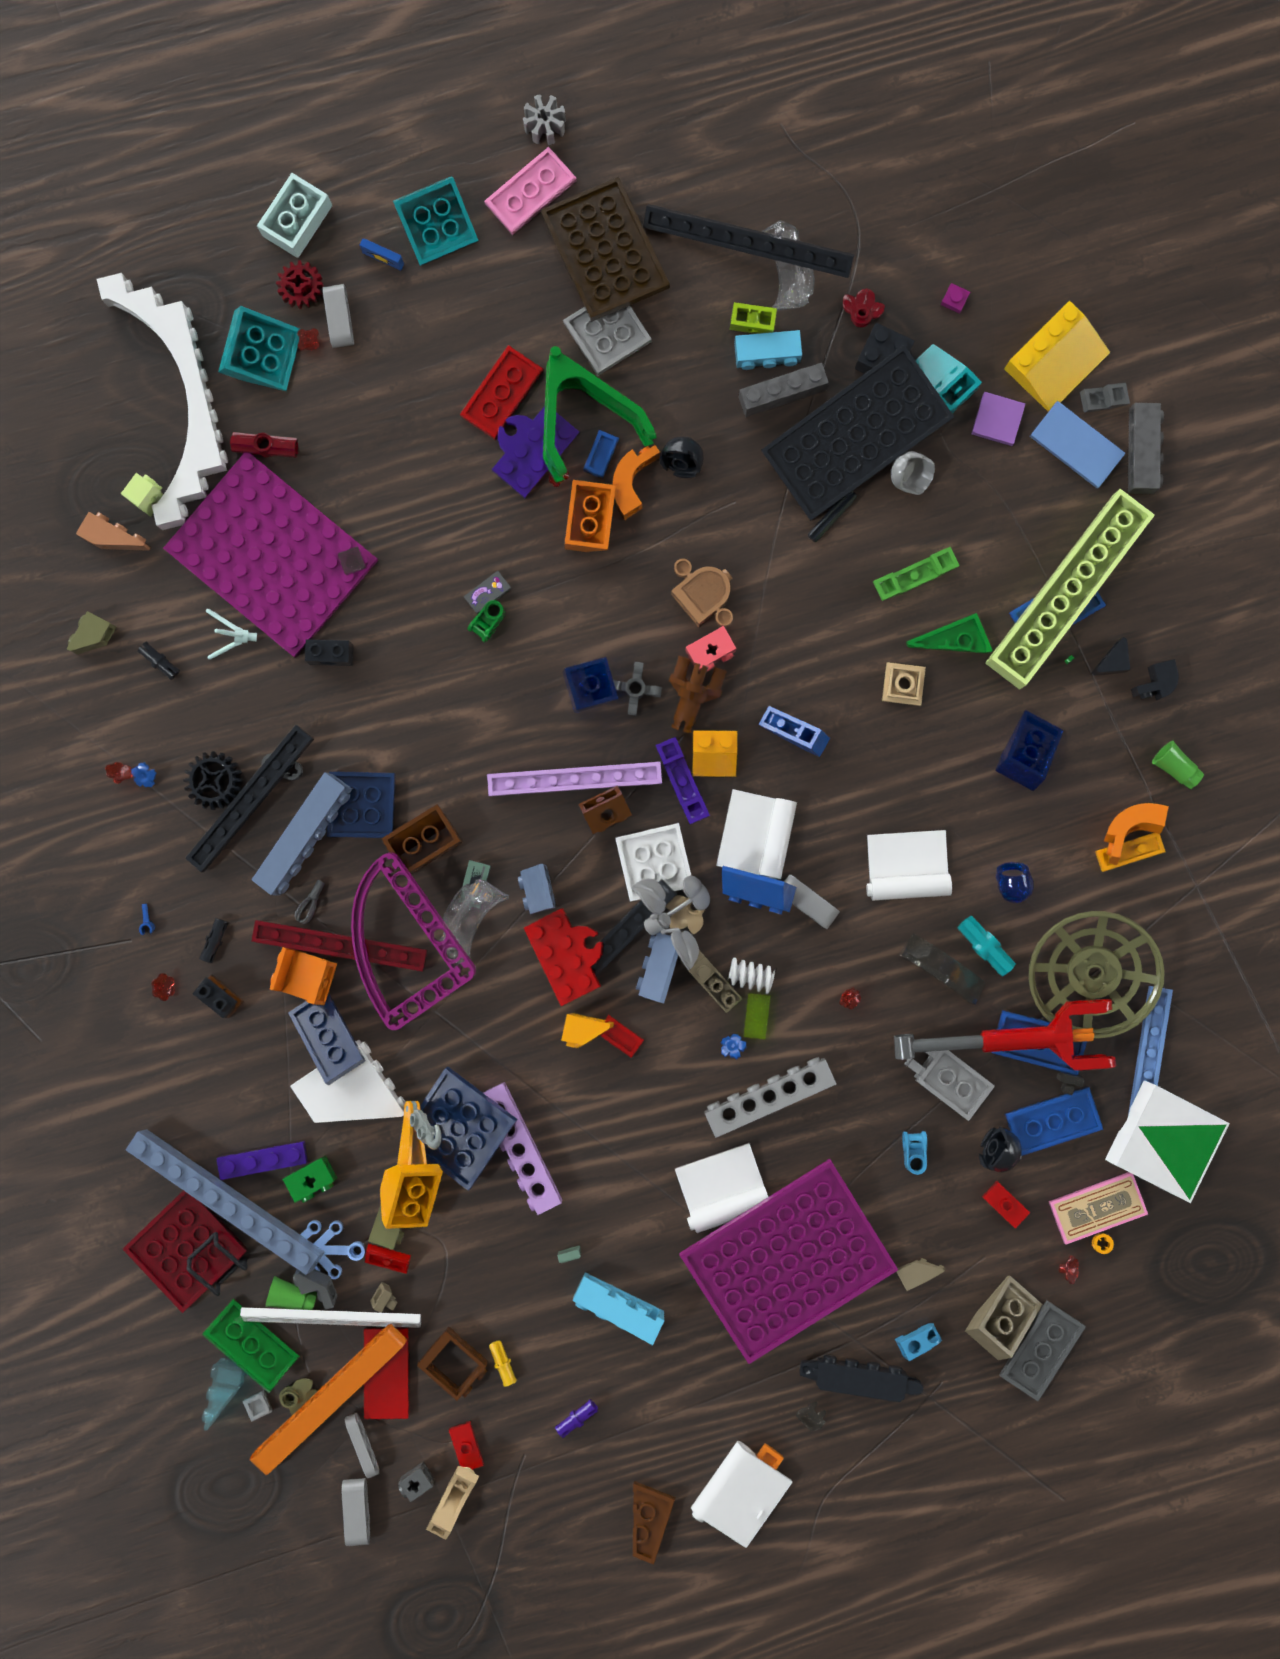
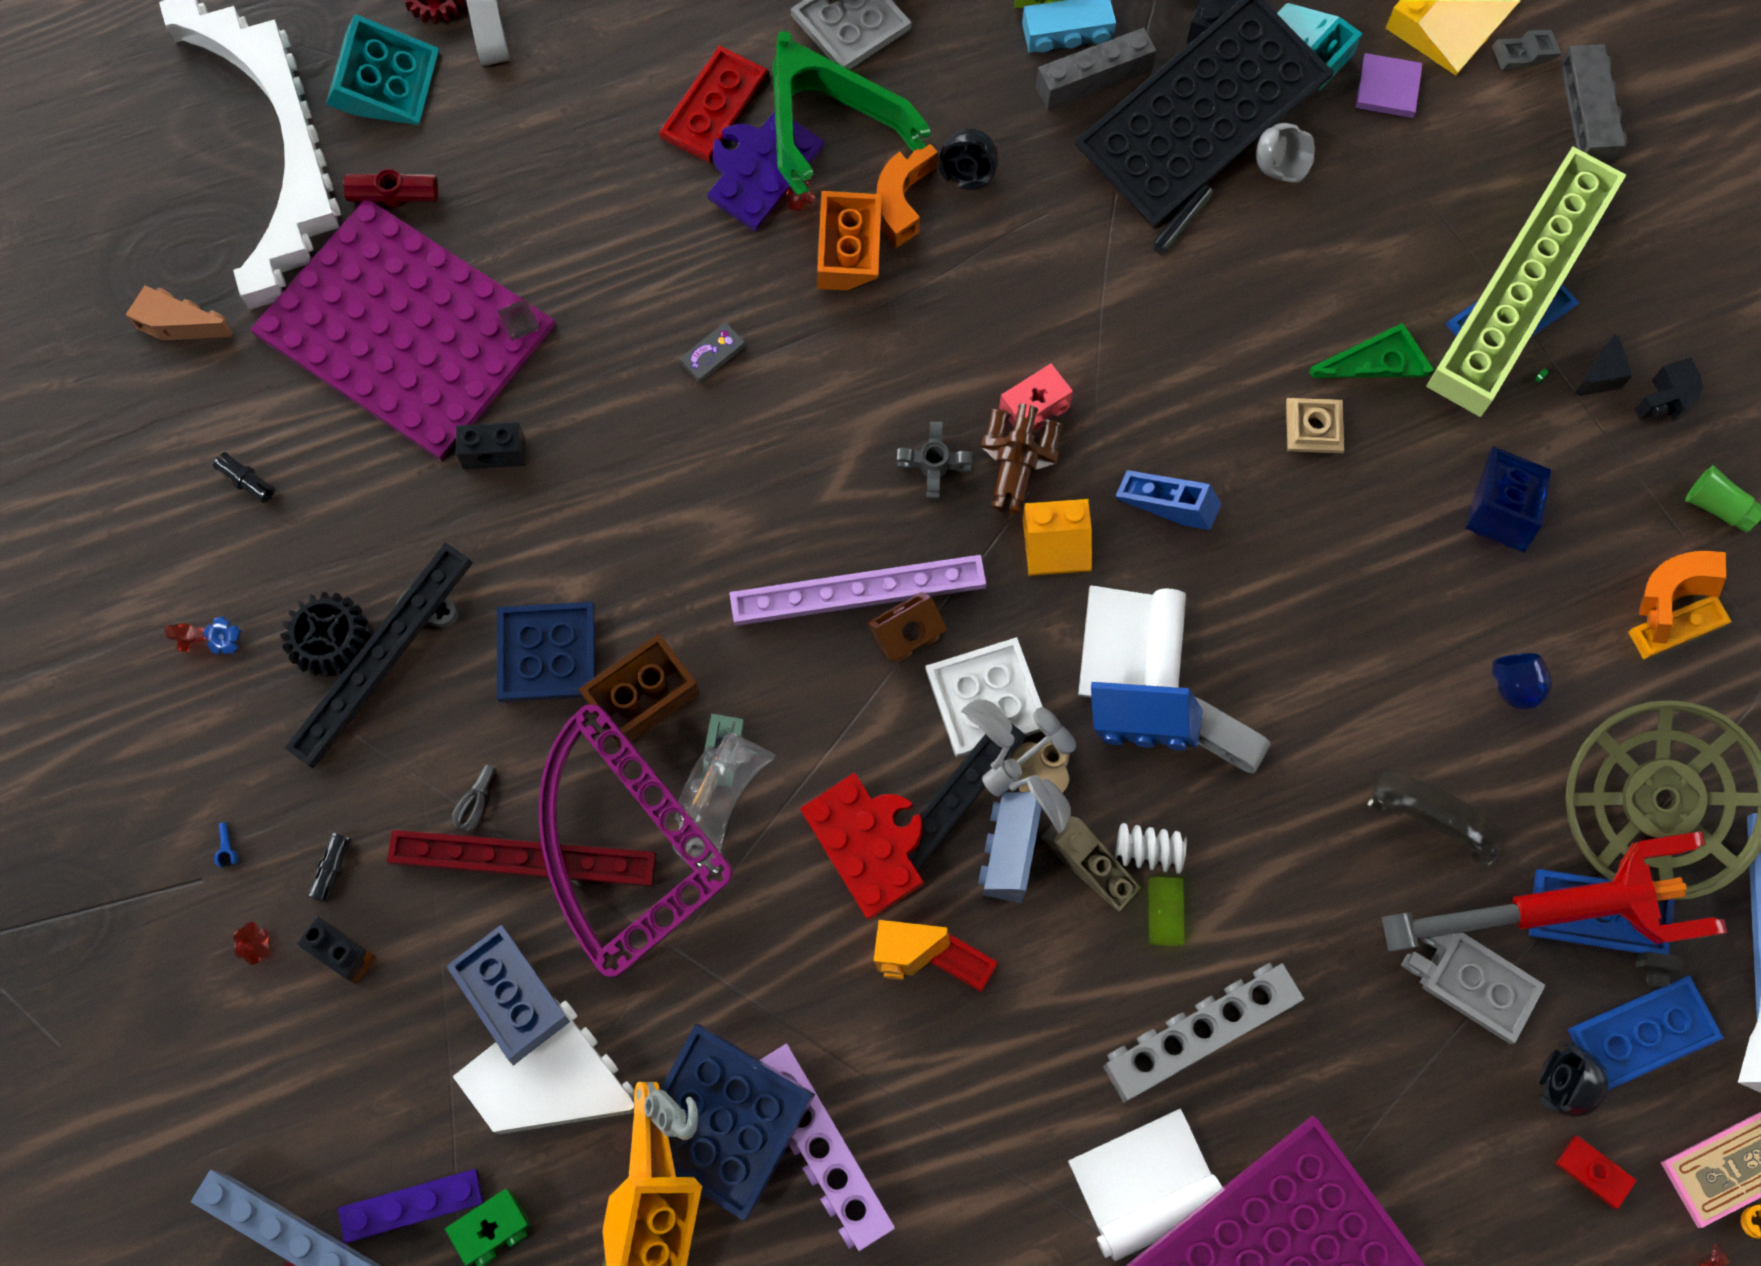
camera: 10 degrees left, 15 degrees down
olive slope [67,611,116,654] -> none
yellowish green brick [121,473,163,517] -> none
light aqua plant [206,609,257,659] -> none
sand blue brick [252,772,352,896] -> none
orange panel [270,947,337,1006] -> none
clear red plate [297,328,319,350] -> none
green piece [467,600,505,643] -> none
sand blue slope [518,864,557,914] -> none
clear blue slope [563,657,618,713] -> none
blue tile [583,430,619,479] -> none
dark purple slope [656,737,710,824] -> none
medium nougat piece [671,559,733,627] -> none
blue plant [721,1034,747,1059] -> none
clear red plate [839,988,861,1009] -> none
white door [866,830,952,901] -> none
bright green slope [873,547,960,601] -> none
dark azure piece [902,1131,927,1175] -> none
teal piece [957,915,1016,977] -> none
medium blue tile [1029,401,1125,488] -> none

